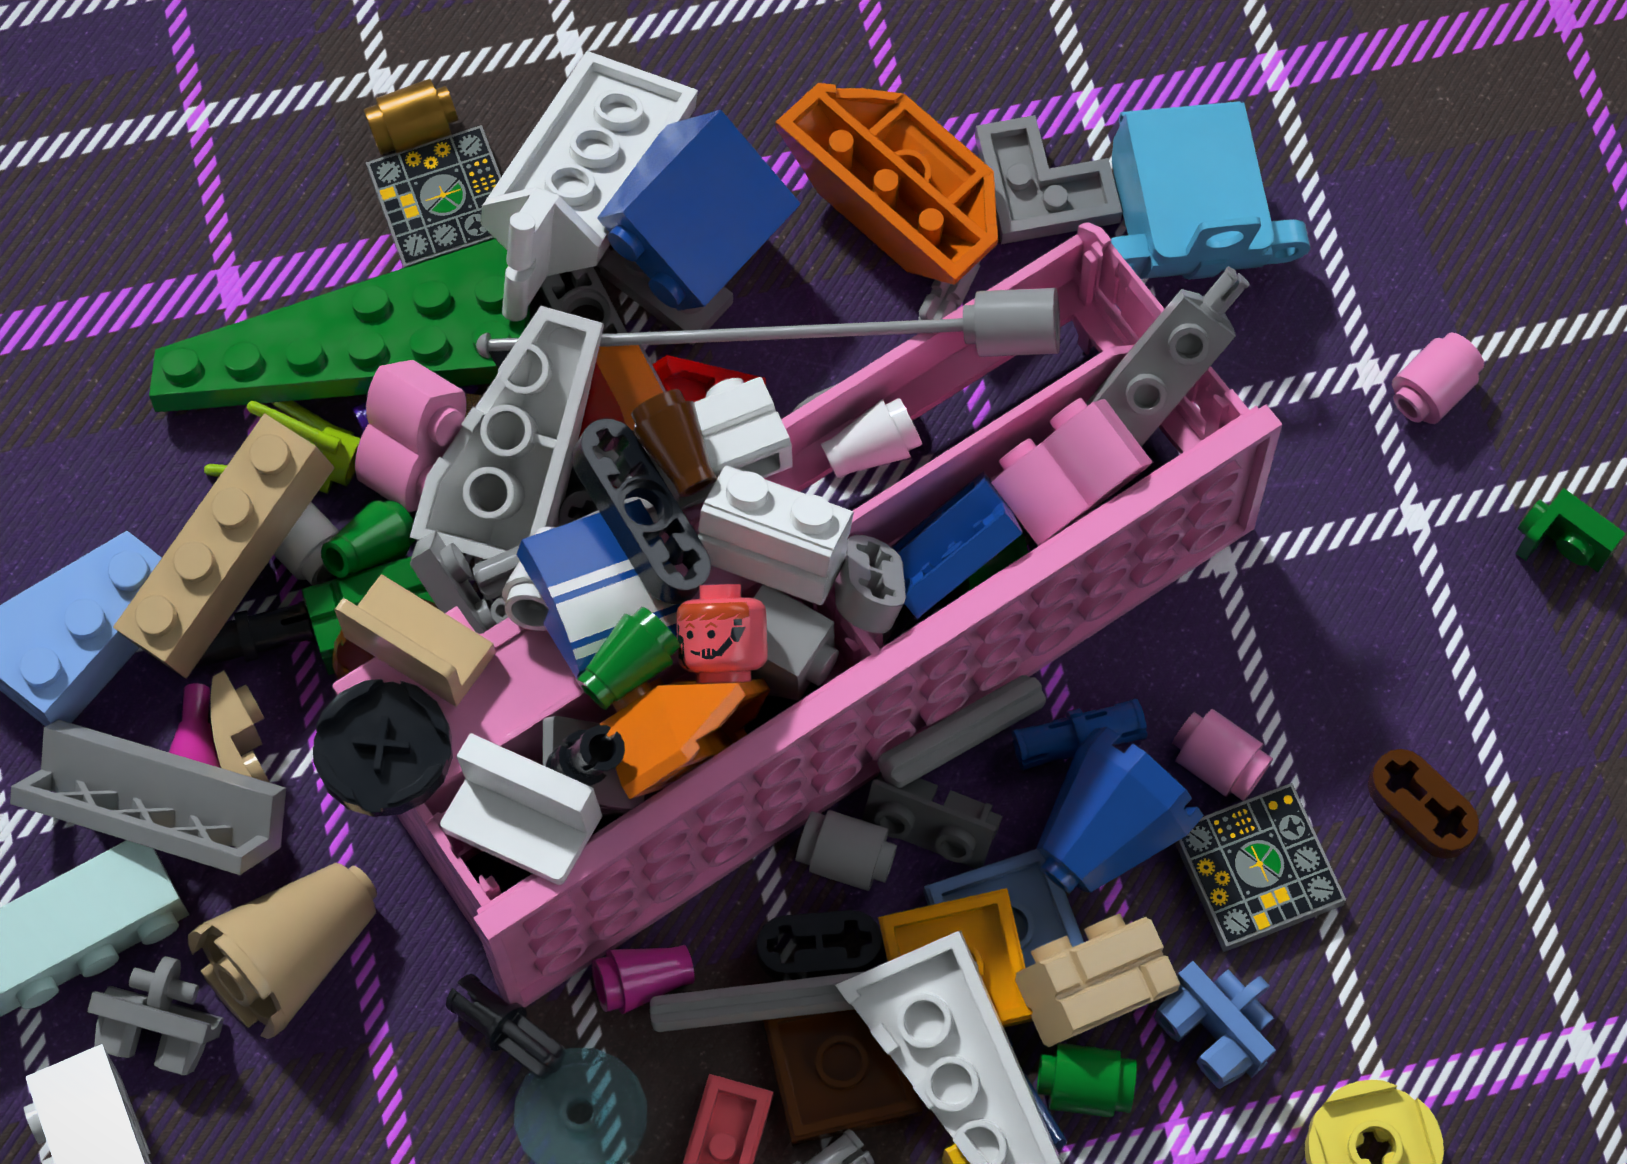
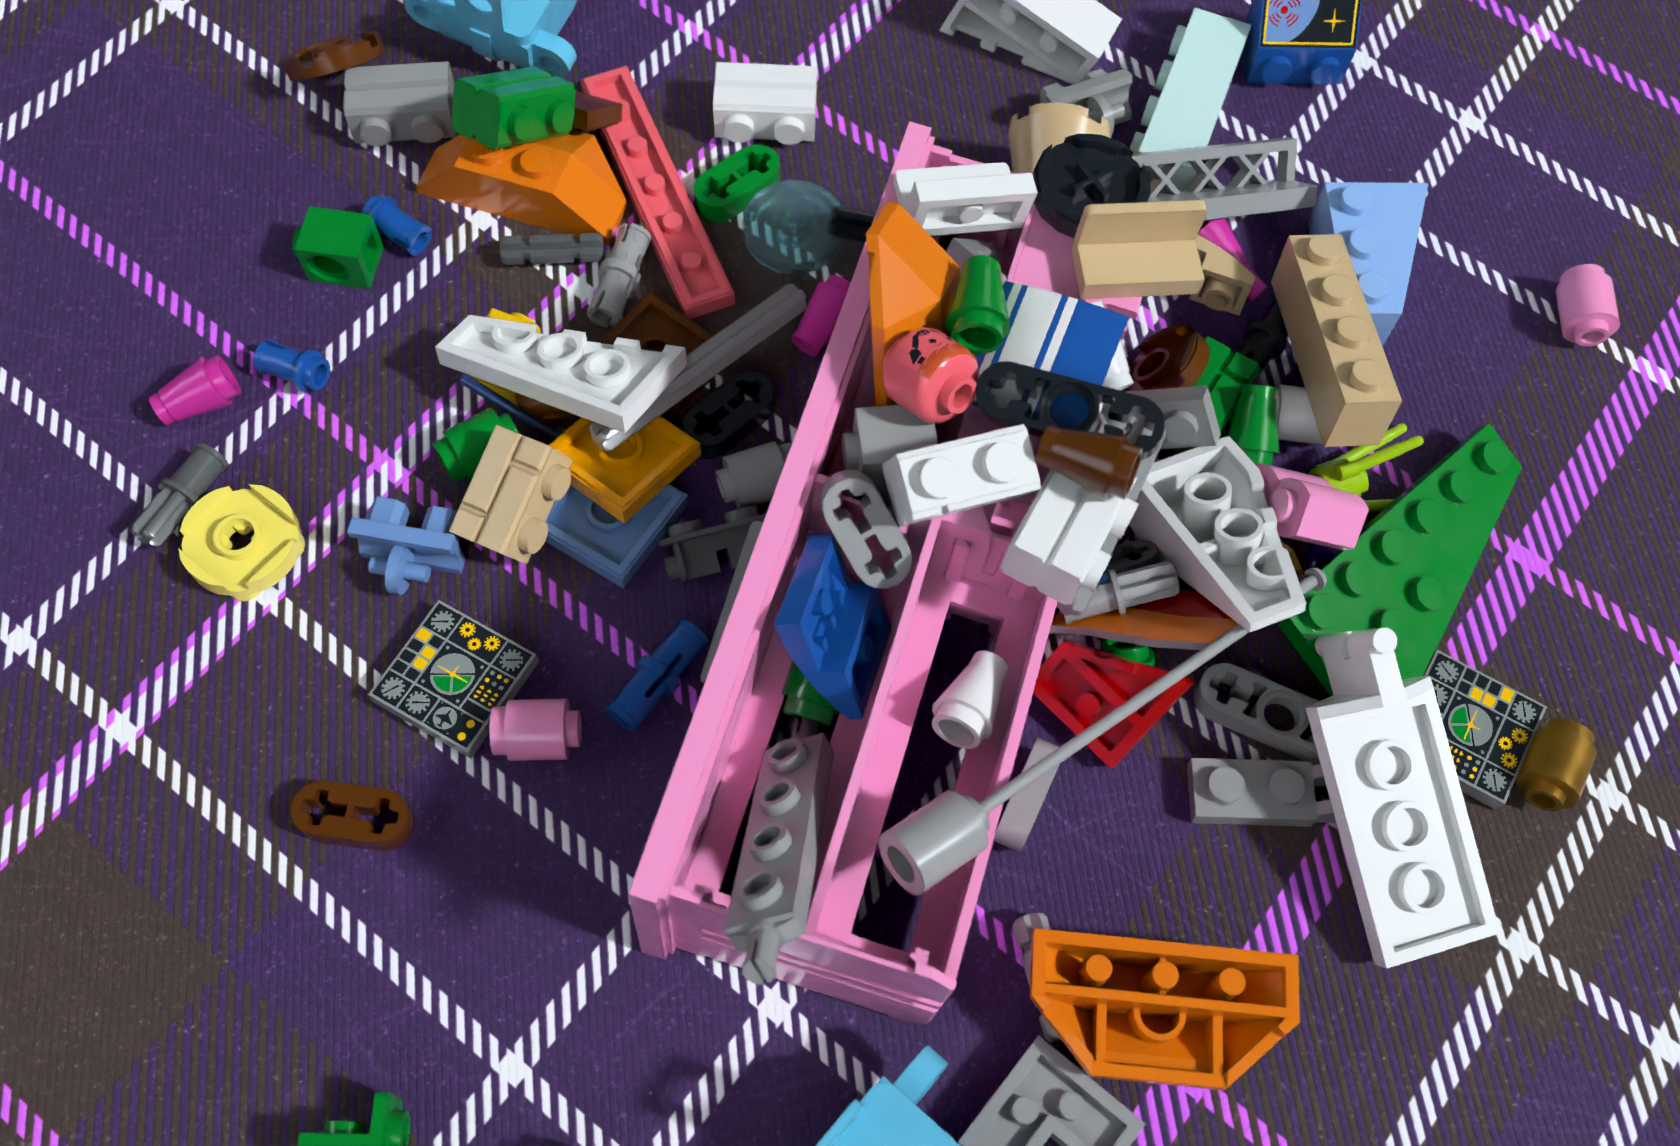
camera: 140 degrees right, 5 degrees down
black pin [545,725,625,786] -> none
blue slope [597,110,801,311] -> none
bright pink brick [991,398,1153,546] -> none
blue cone [1036,727,1204,893] -> none

